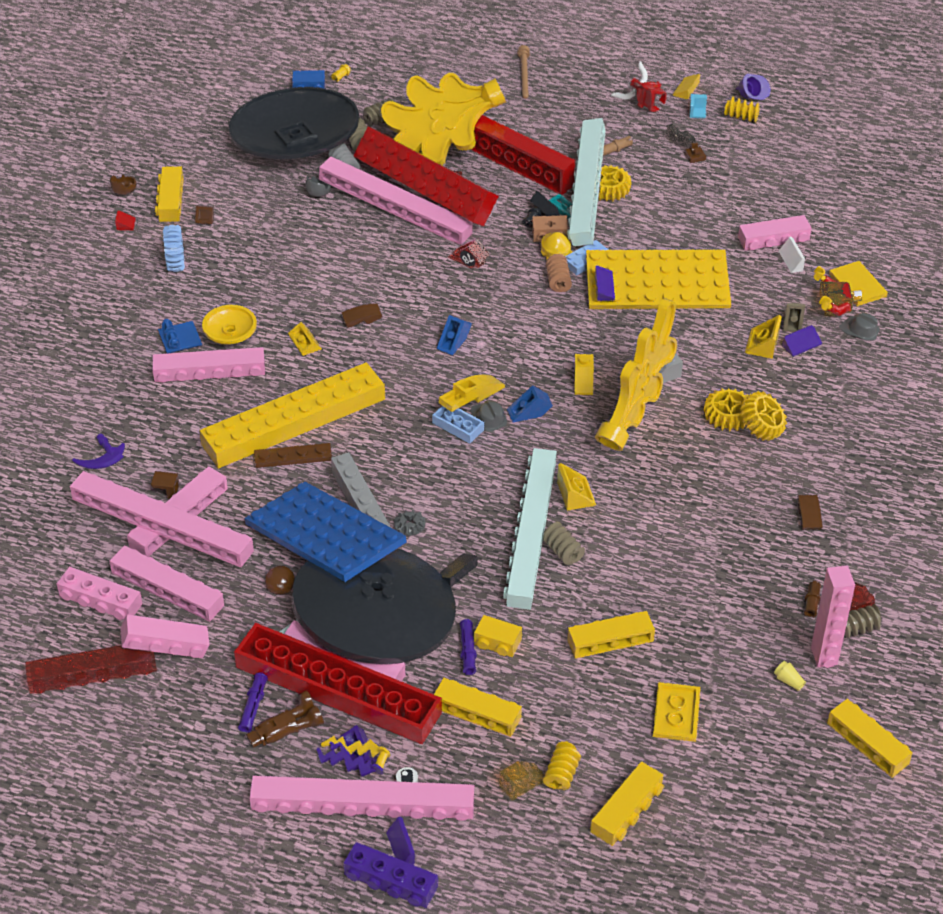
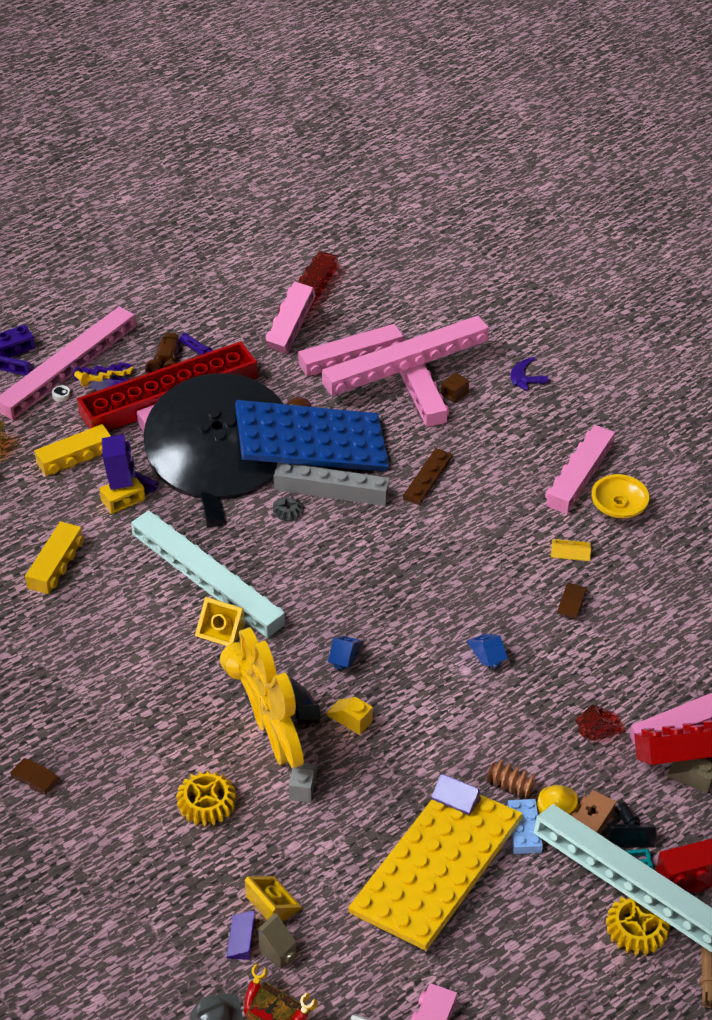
camera: 125 degrees right, 0 degrees up
bright pink brick [57,567,142,620] -> none
blue hinge [158,319,202,354] -> none
yellow brick [199,362,385,469] -> none
light blue piece [432,406,484,444] -> none
yellow slope [438,374,505,412] -> none
dark grey piece [471,400,507,432] -> none
dark tan piece [543,522,585,565] -> none
yellow gear [740,391,787,441] -> none
none -> dark purple brick [102,434,136,490]
none -> black piece [290,678,320,725]

